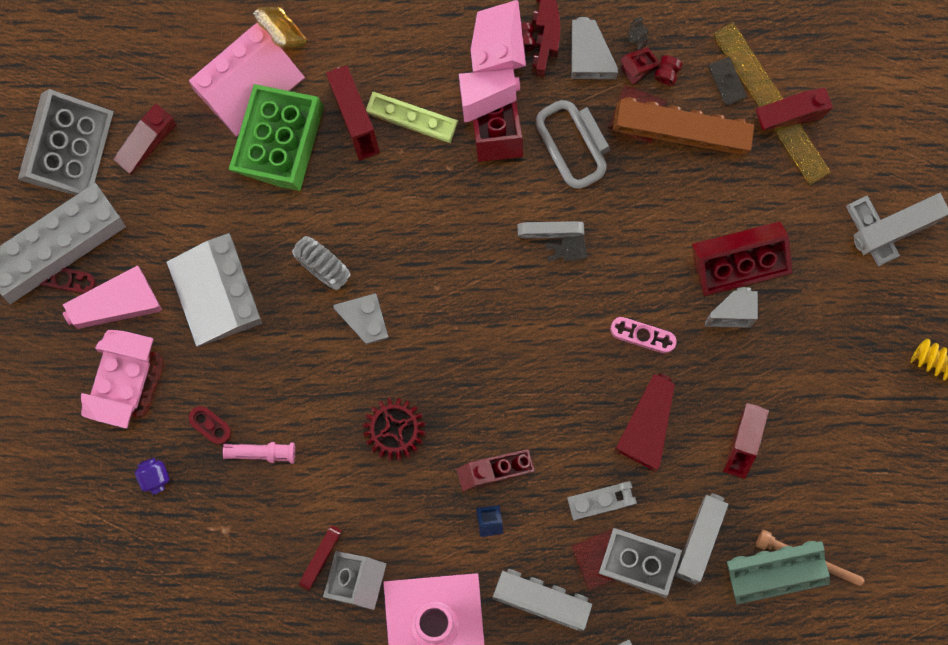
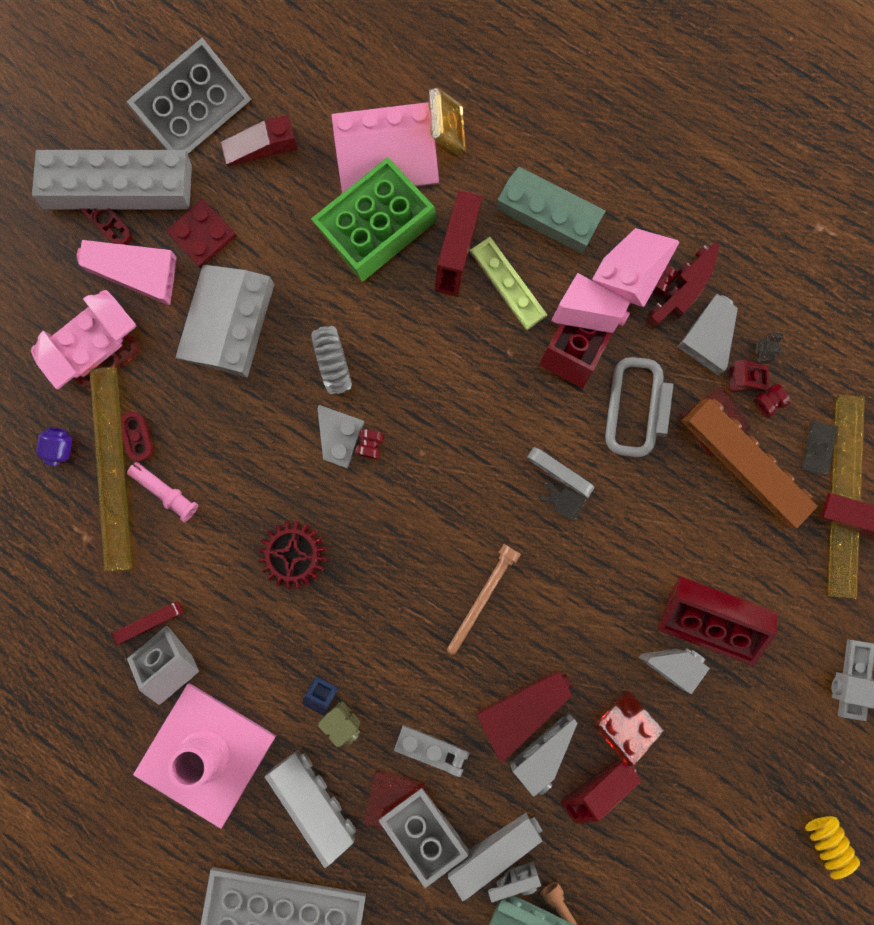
camera: 40 degrees right, 5 degrees up
dark red slope [456,449,535,492] -> none
bright pink beam [610,317,676,354] -> none
none -> clear yellow tile [90,367,132,571]
none -> dark red plate [166,198,237,269]
none -> olive brick [318,701,361,747]
none -> dark red wheel [355,429,385,459]
none -> nougat piece [447,544,521,655]
none -> light grey wing [488,861,541,903]
none -> sand green slope [496,167,606,254]
none -> light grey slope [510,712,577,797]
none -> clear red plate [594,691,663,767]

